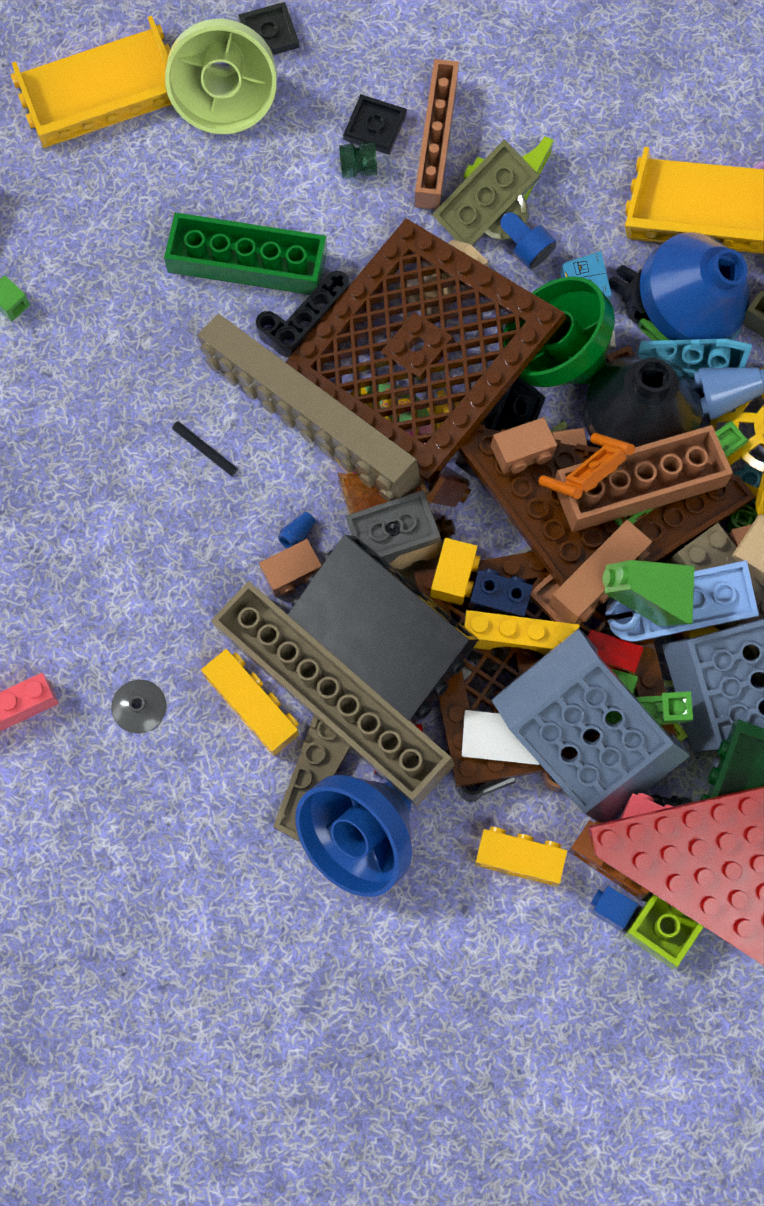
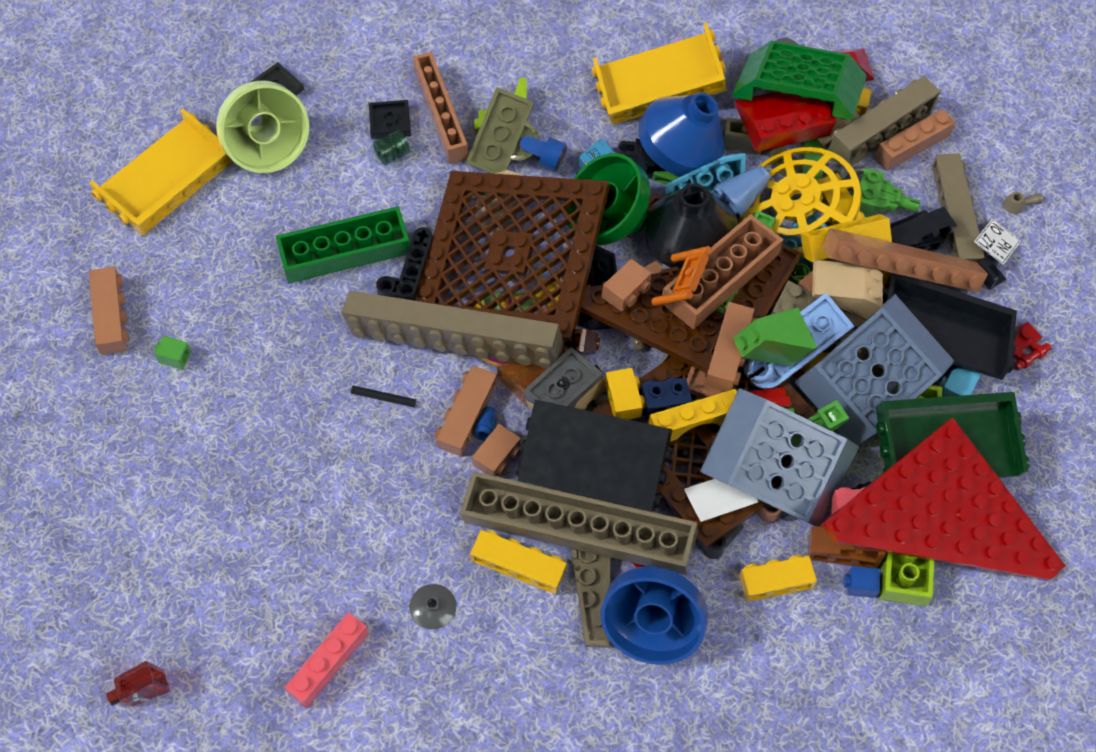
camera: 30 degrees left, 10 degrees down
none -> nougat brick [435,365,497,457]

